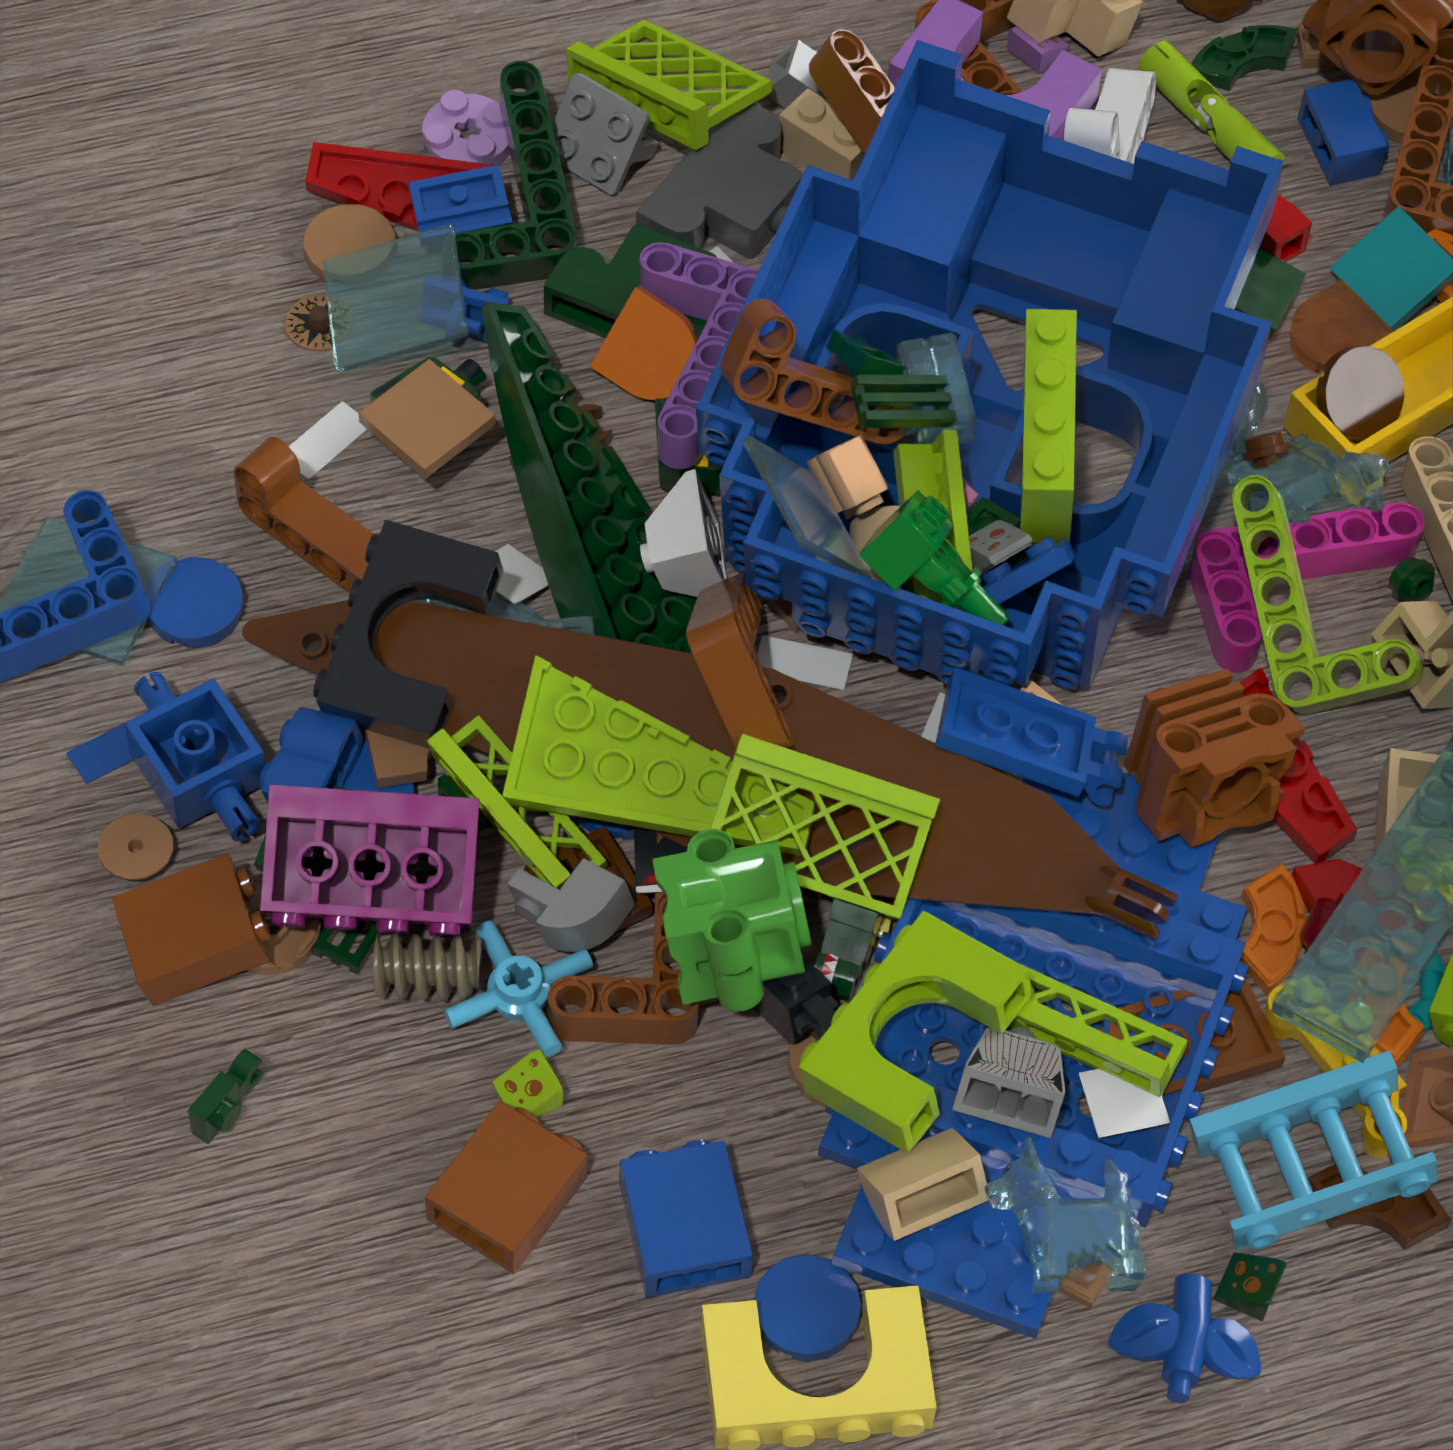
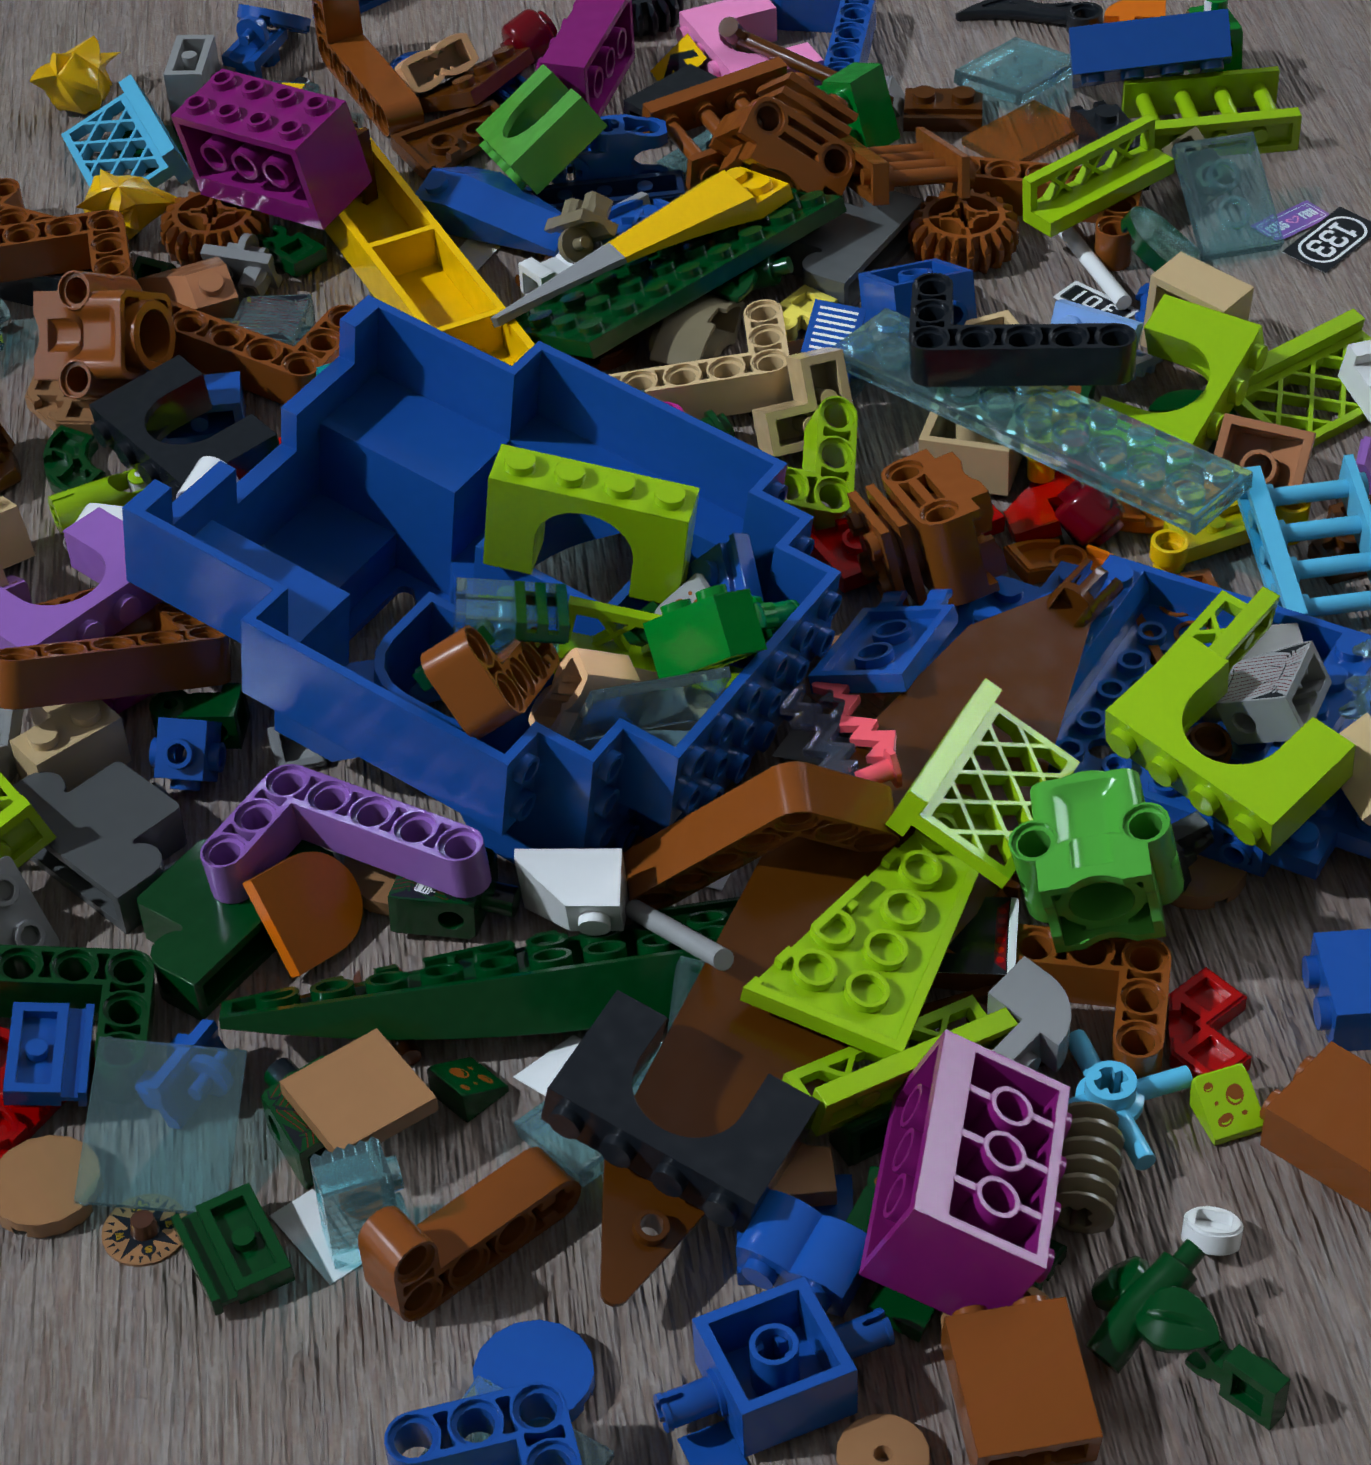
camera: 75 degrees left, 15 degrees down
none -> black arch [89,355,280,502]
none -> dark green plate [170,1183,295,1316]
none -> clear light blue brick [309,1137,408,1269]
none -> dark green slope [427,1057,509,1123]
none -> light grey bar [625,899,734,971]
none -> piece [780,682,903,789]
none -> dark green plant [1085,1239,1221,1374]
none -> red tile [1167,967,1251,1078]
none -> white tile [1181,1206,1244,1256]
none -> reddish brown plate [1185,722,1233,764]

